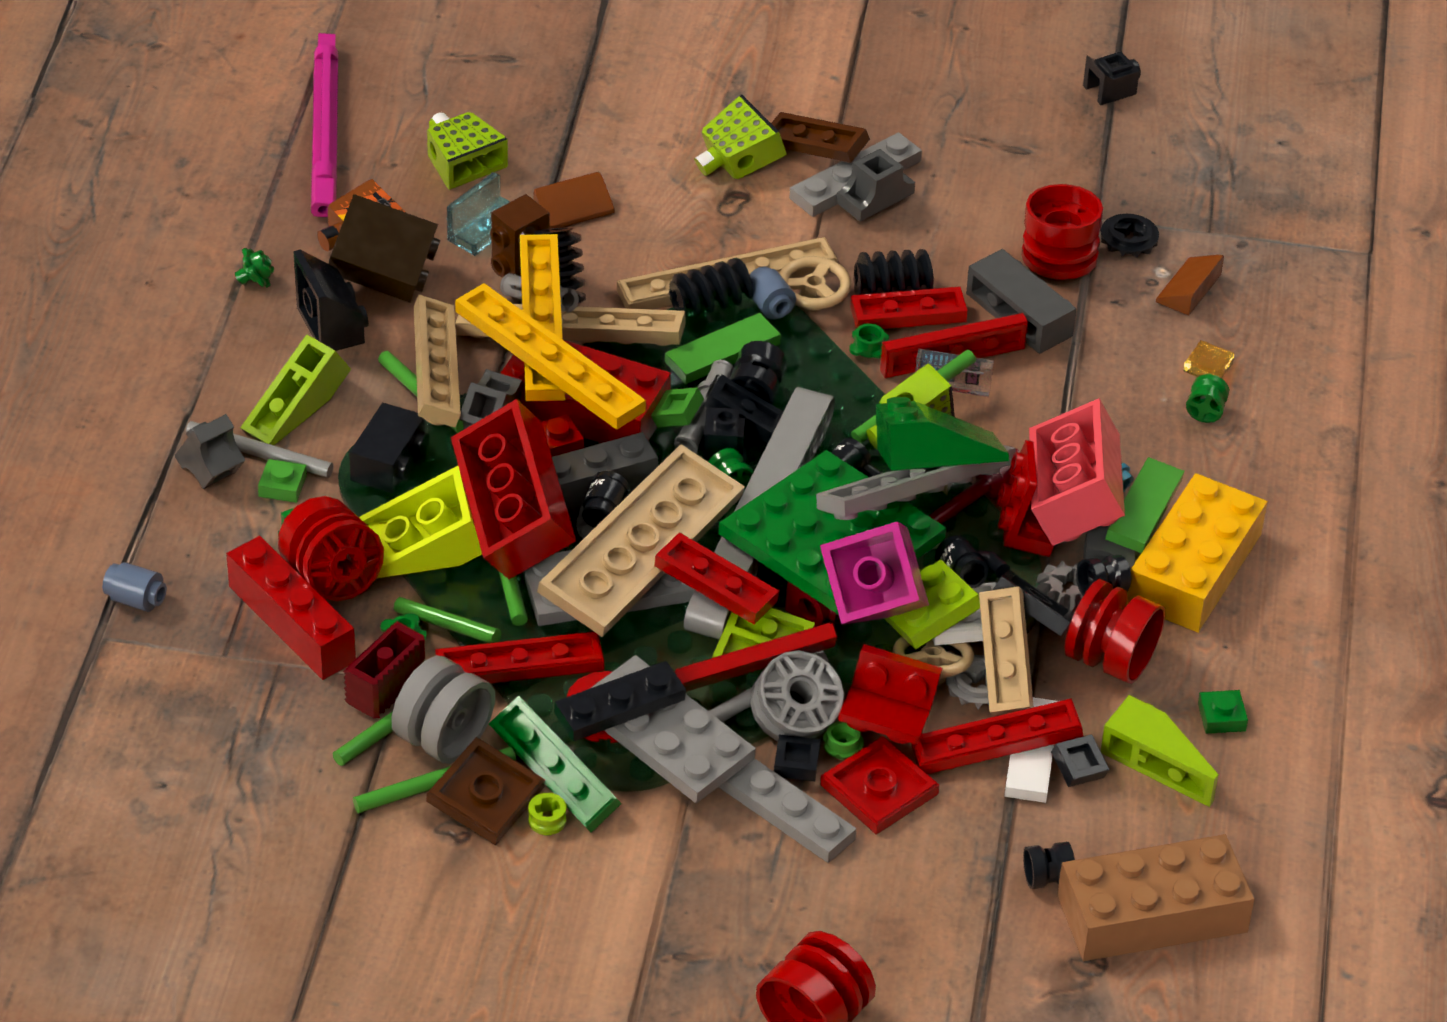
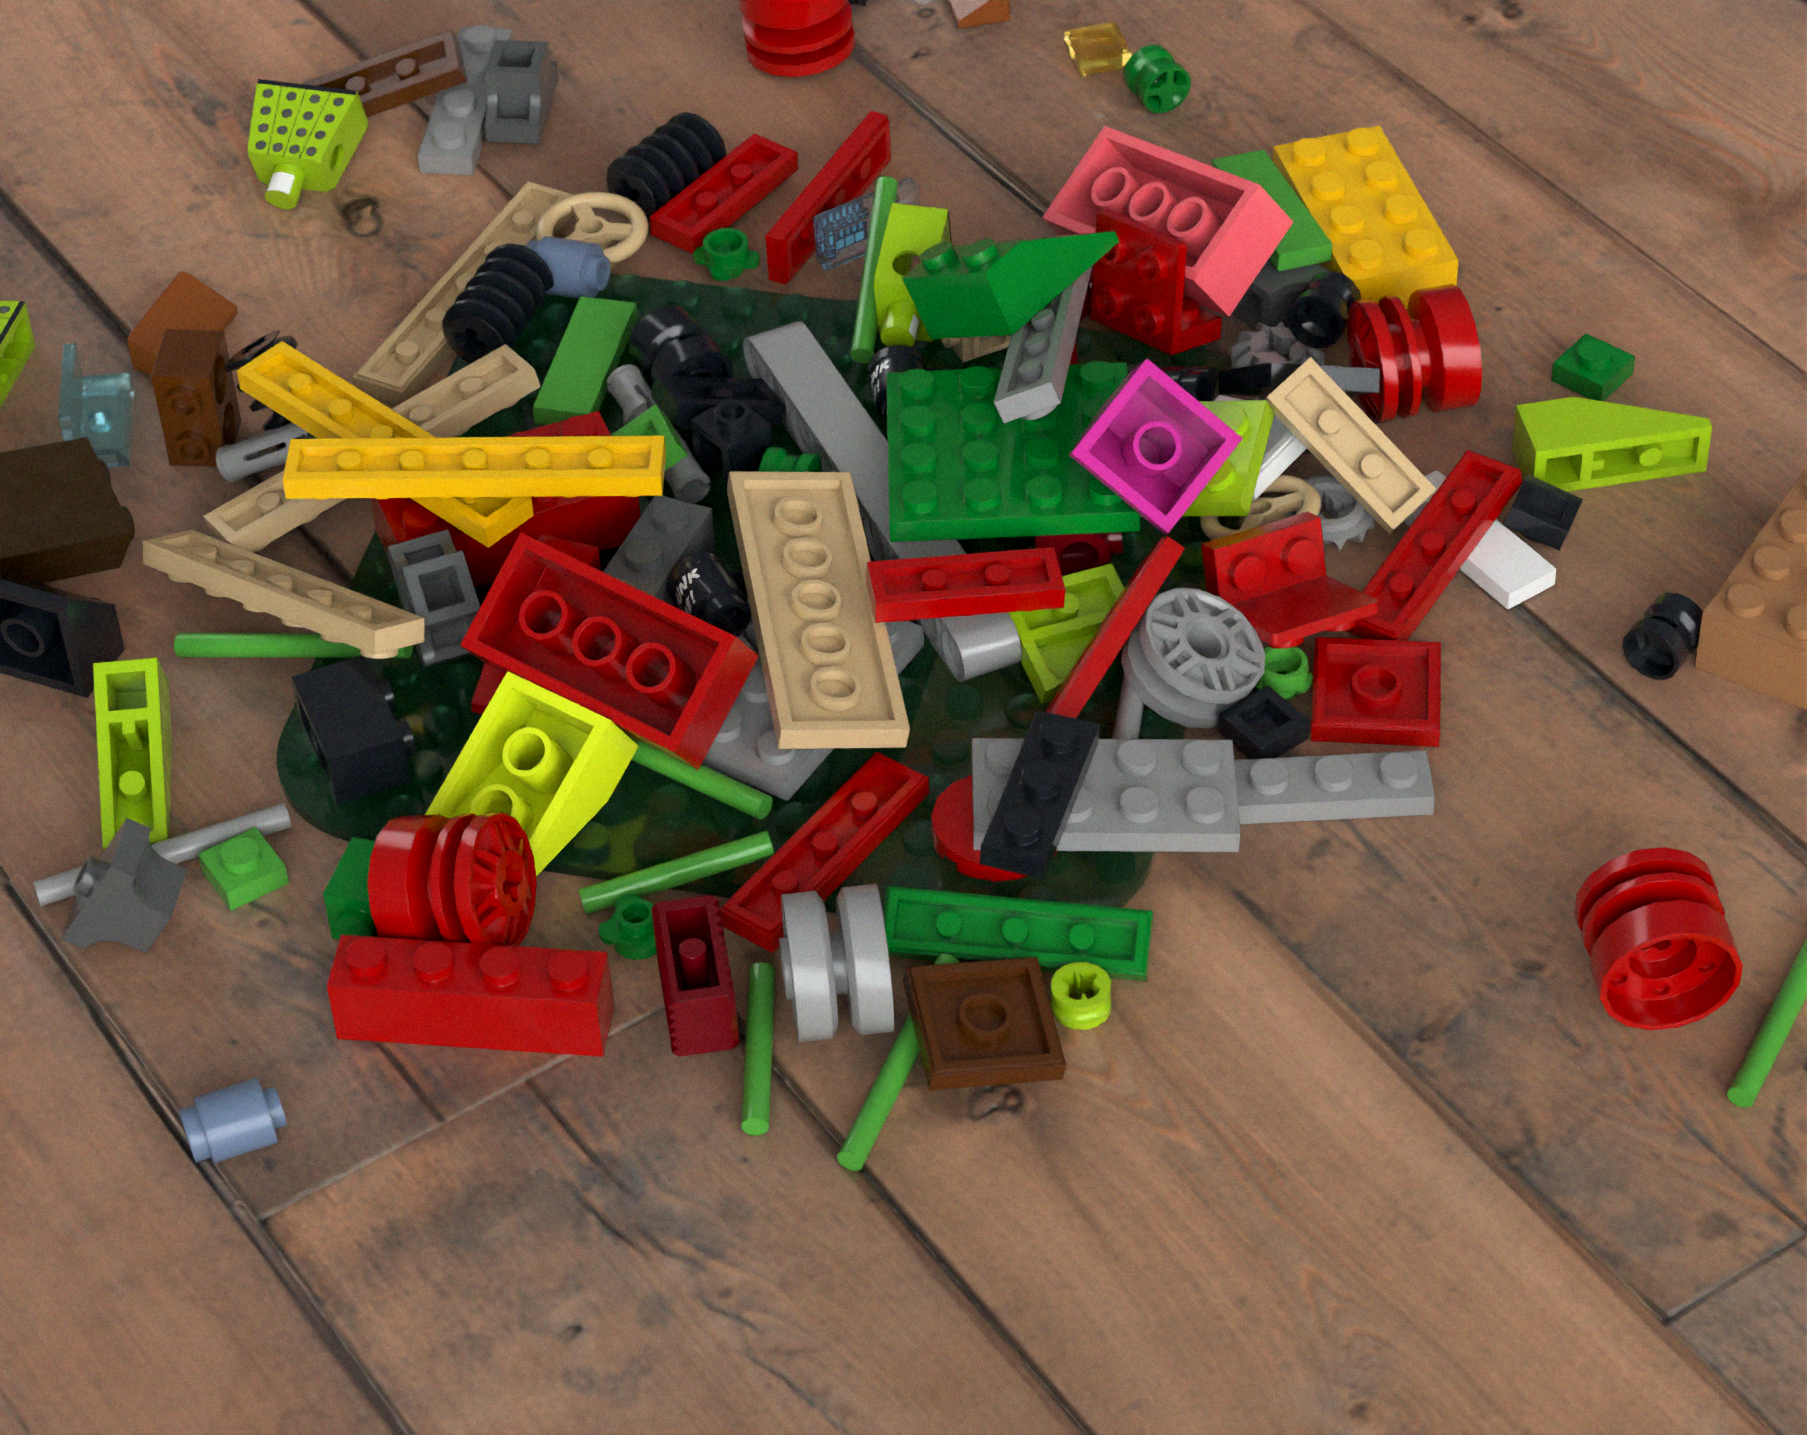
camera: 40 degrees left, 0 degrees up
dark grey brick [966,249,1076,354] -> none

